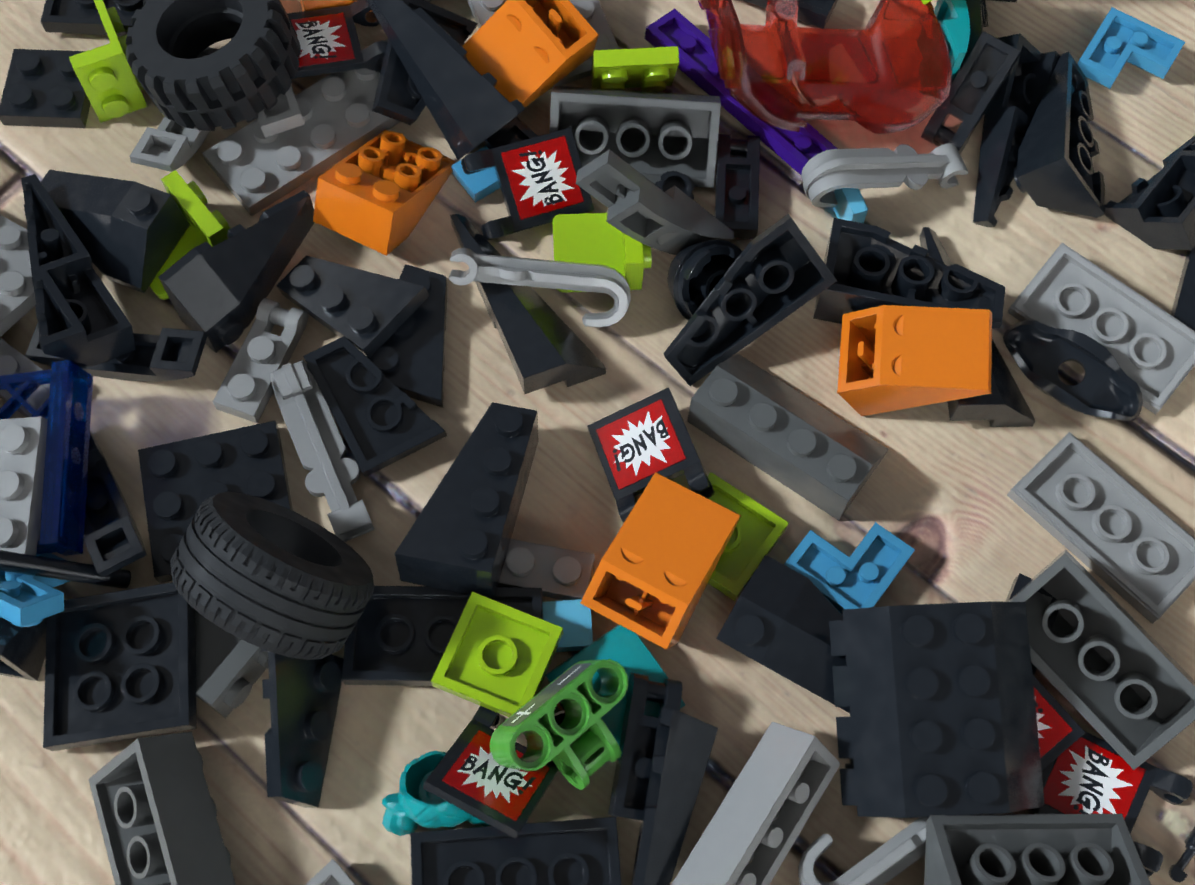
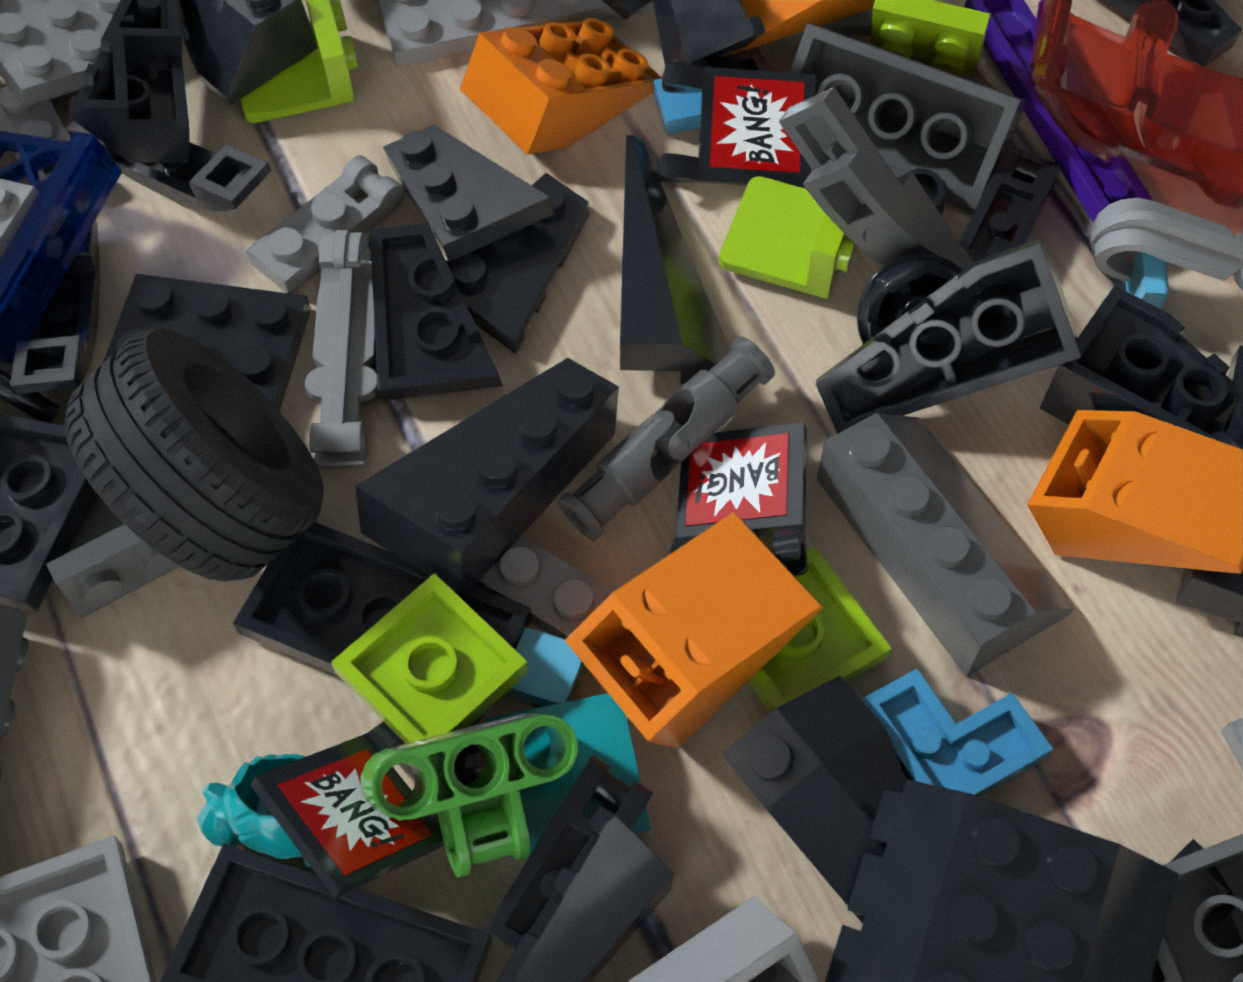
camera: 25 degrees right, 5 degrees down
black wedge [159,190,315,353] -> none
black wing [261,648,343,808] -> none
light grey piece [449,248,631,327] -> none
none -> dark grey piece [557,336,775,542]

